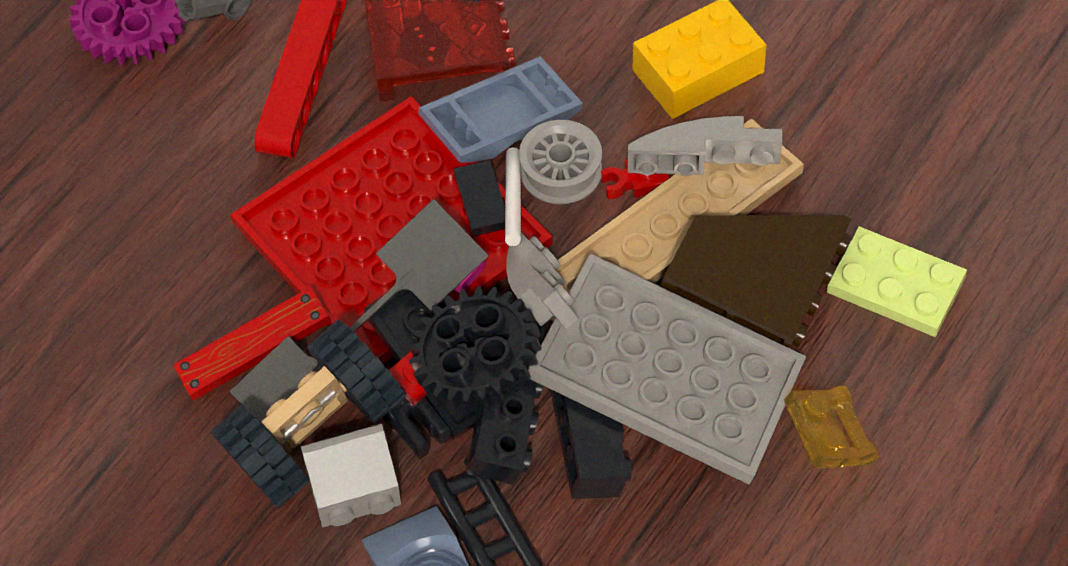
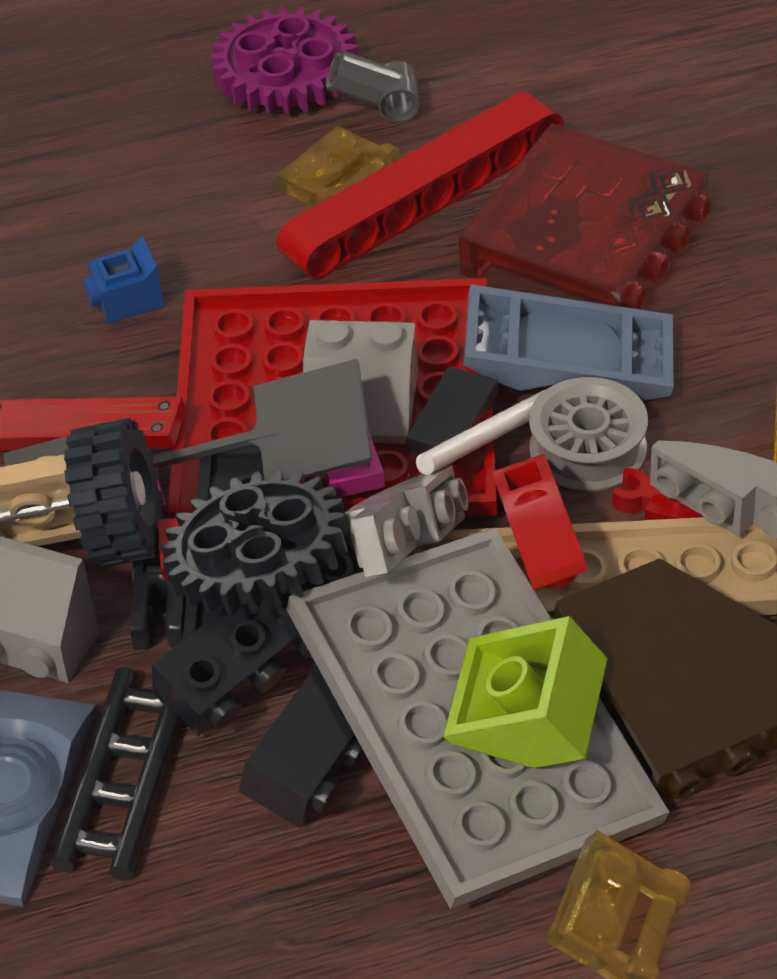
camera: 40 degrees right, 10 degrees down
none -> blue window [82,235,164,324]
none -> clear yellow plate [276,126,402,207]
none -> light grey slope [303,320,418,444]
none -> lime slope [443,616,608,768]
none -> red slope [492,453,589,590]

